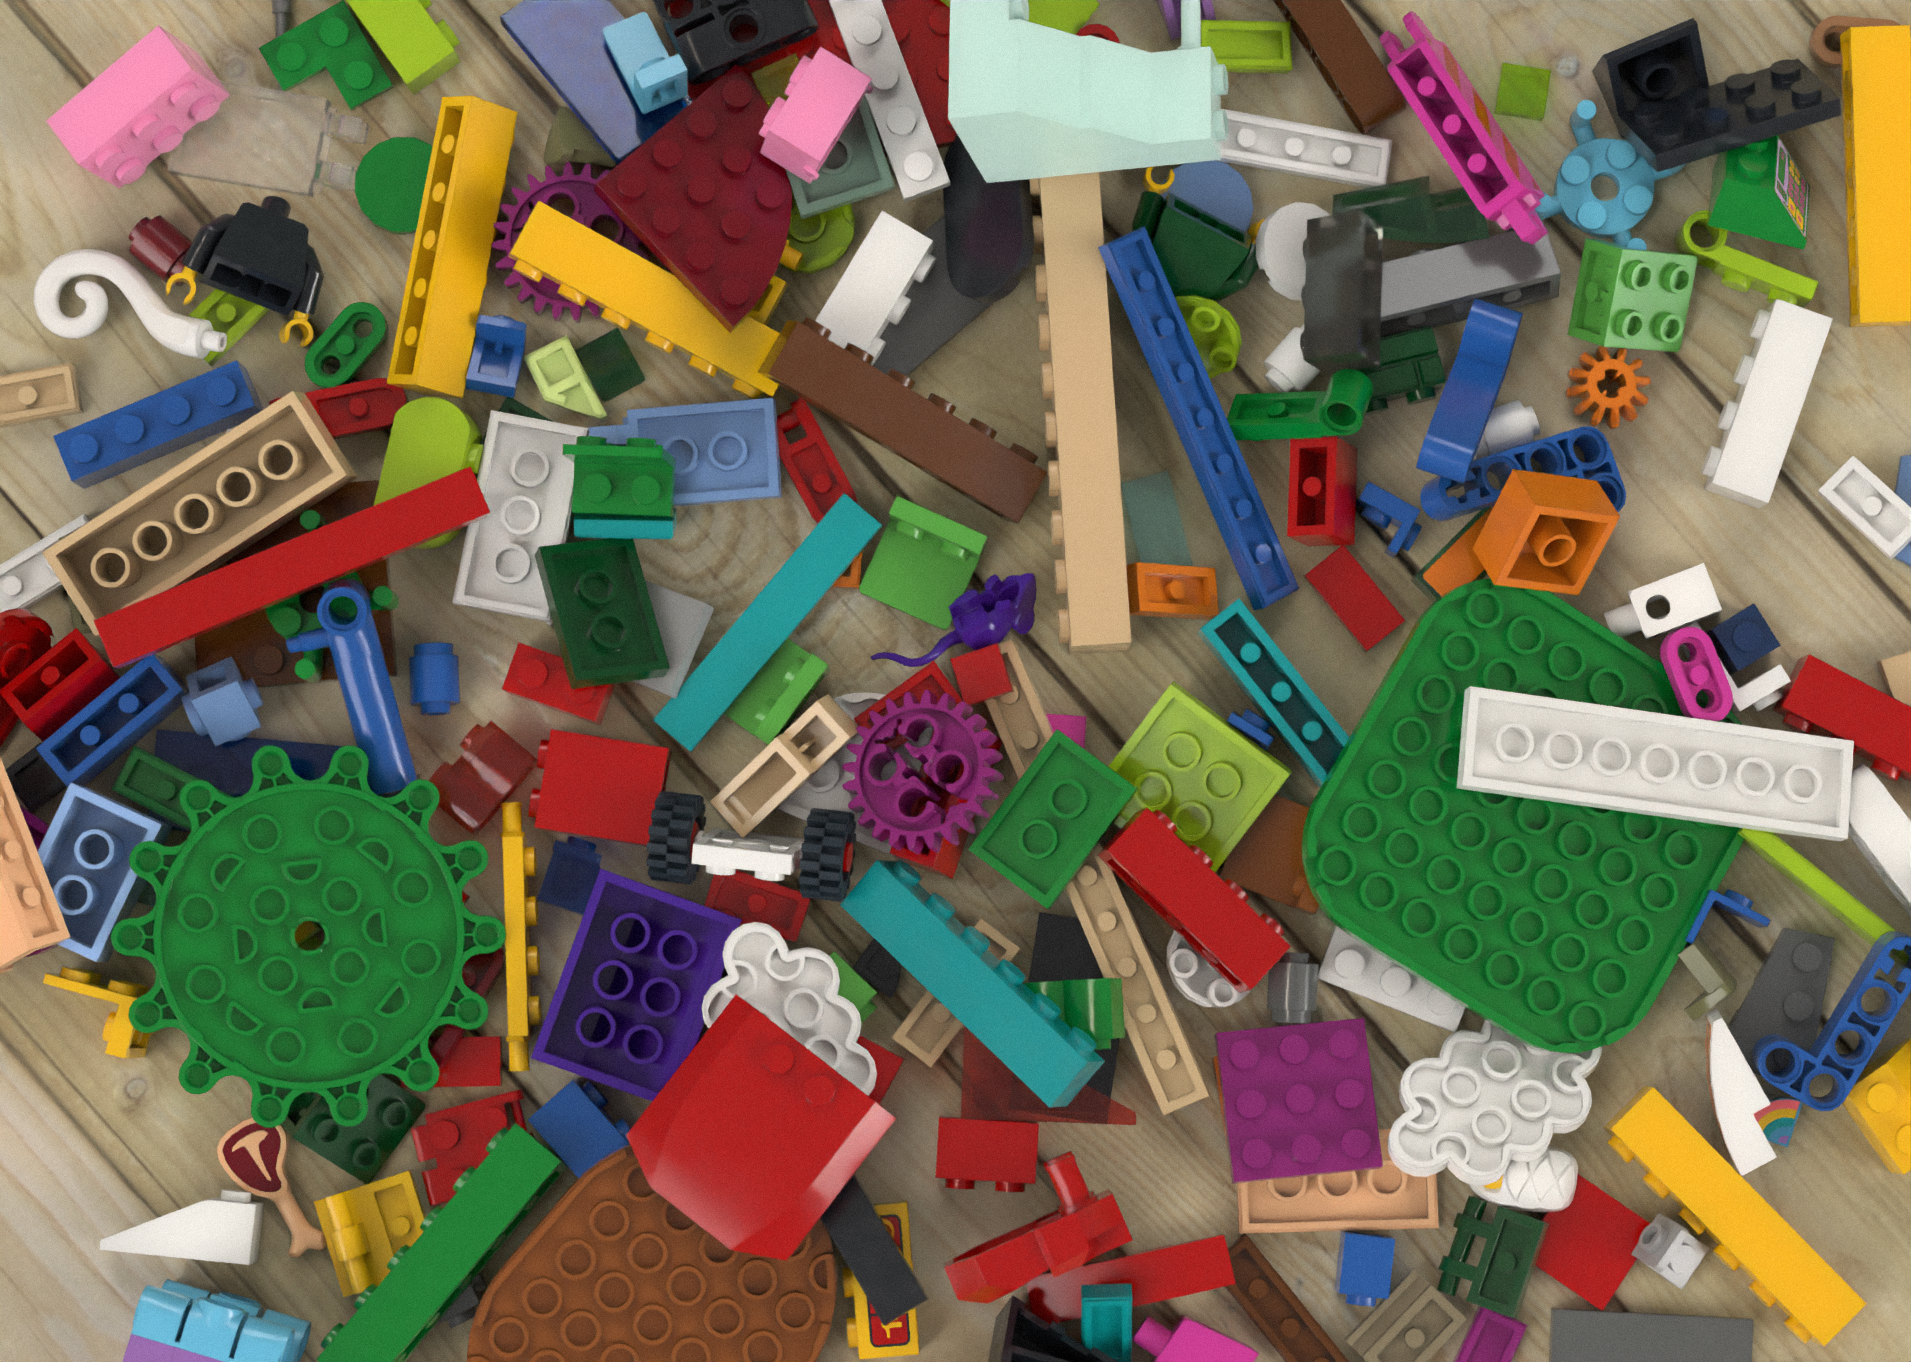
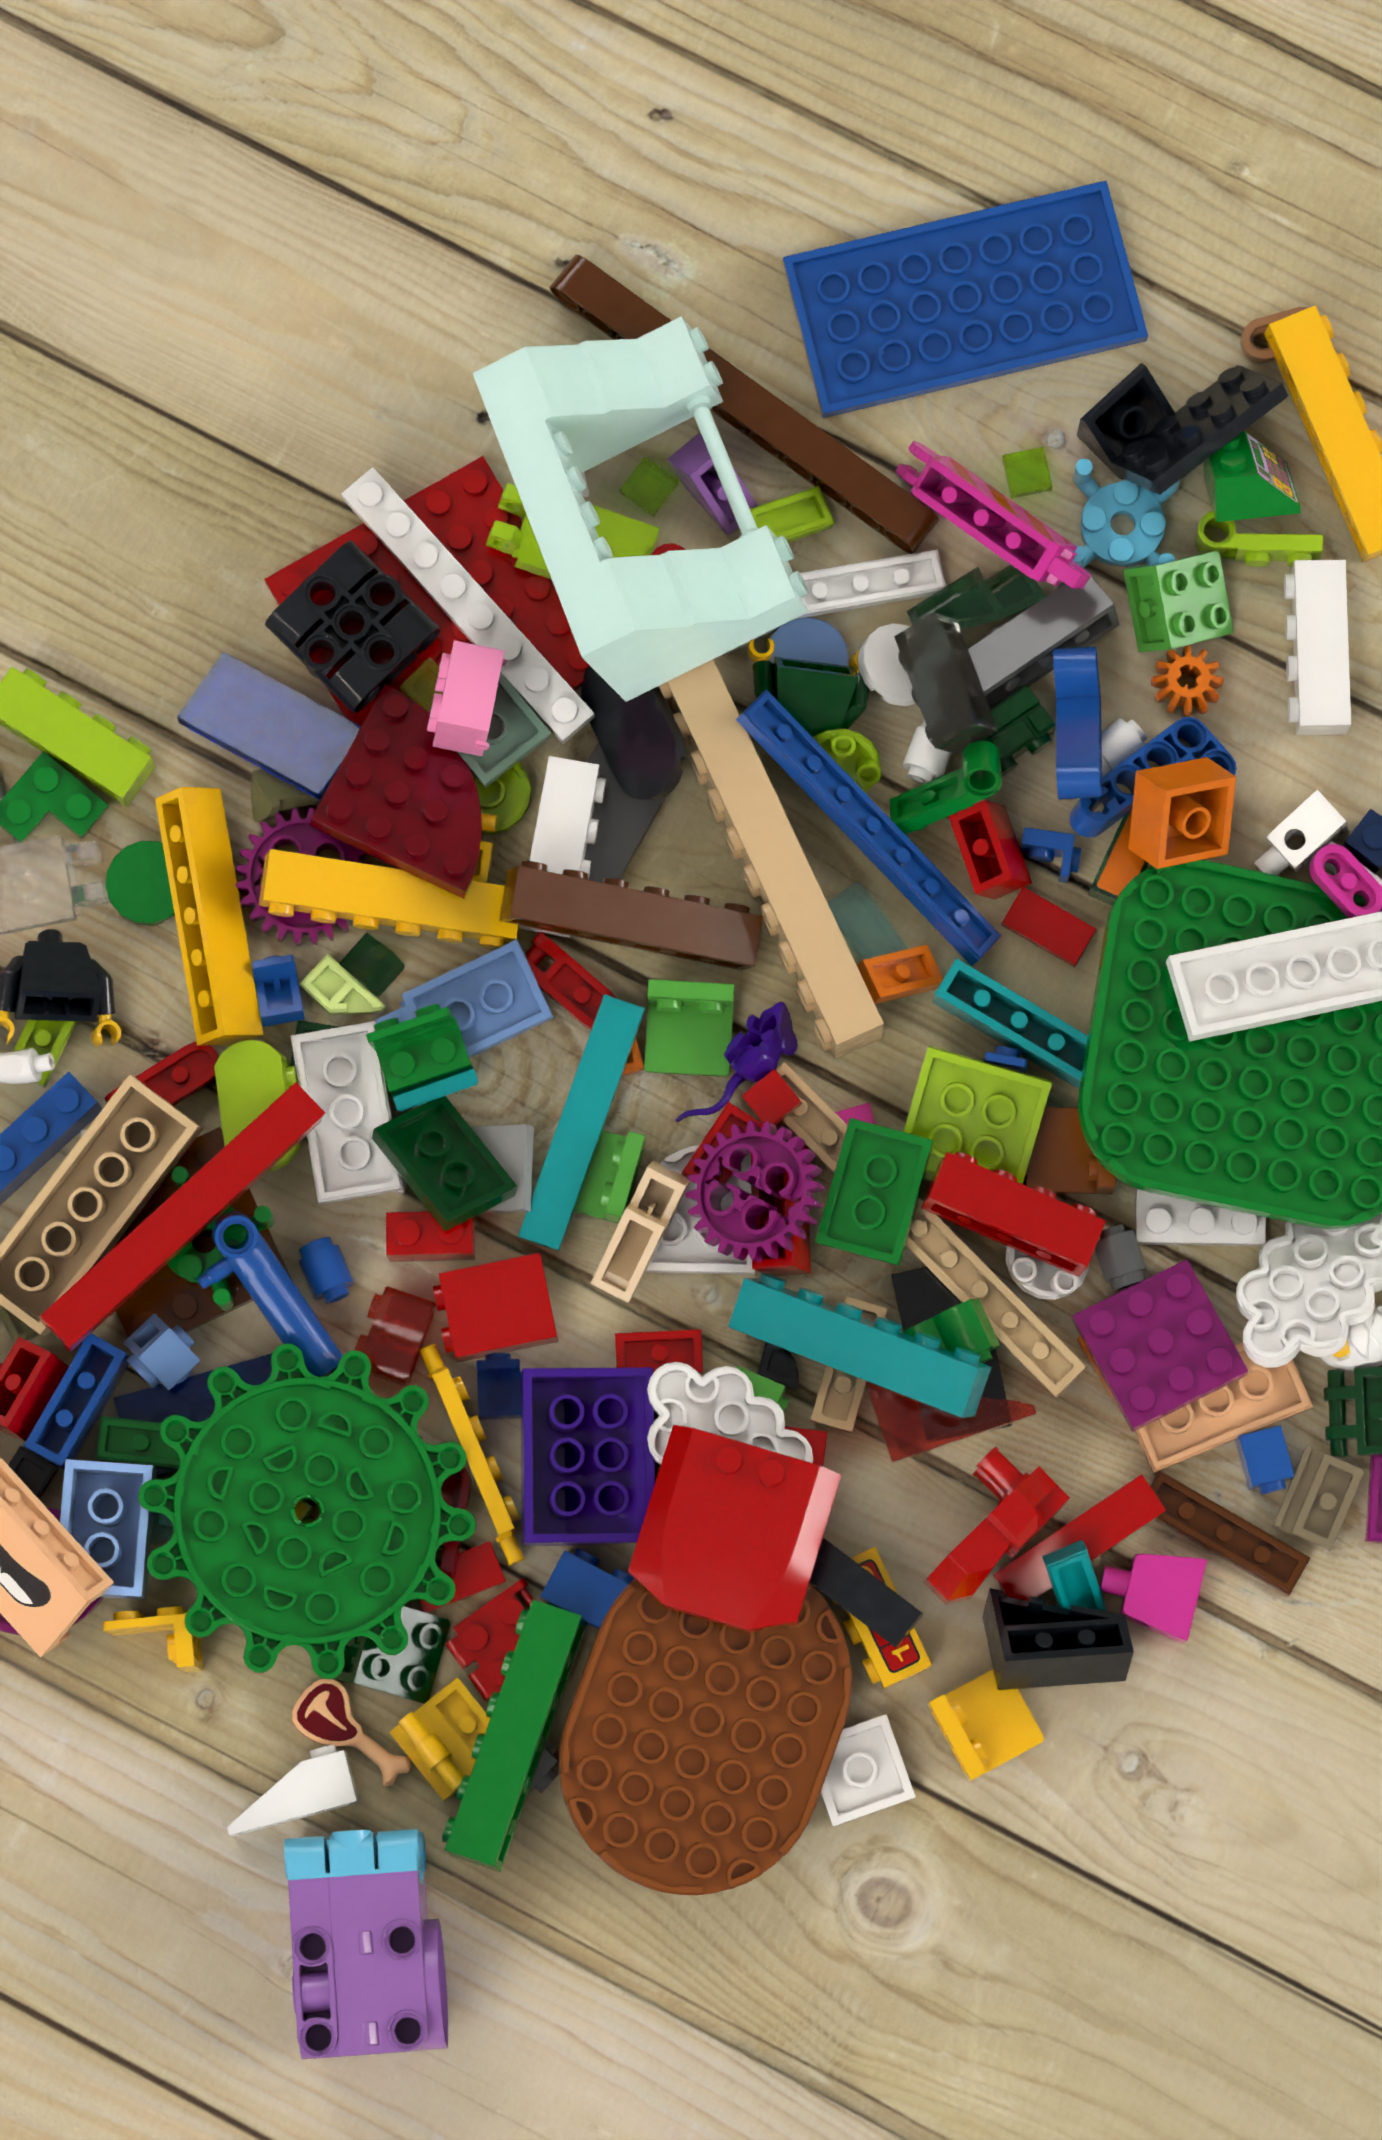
camera: 20 degrees left, 5 degrees down
green plate [304,302,388,389] -> none
medium azure bracket [603,12,688,114] -> none
black plate [647,791,856,902] -> none
red brick [935,1116,1039,1192] -> none

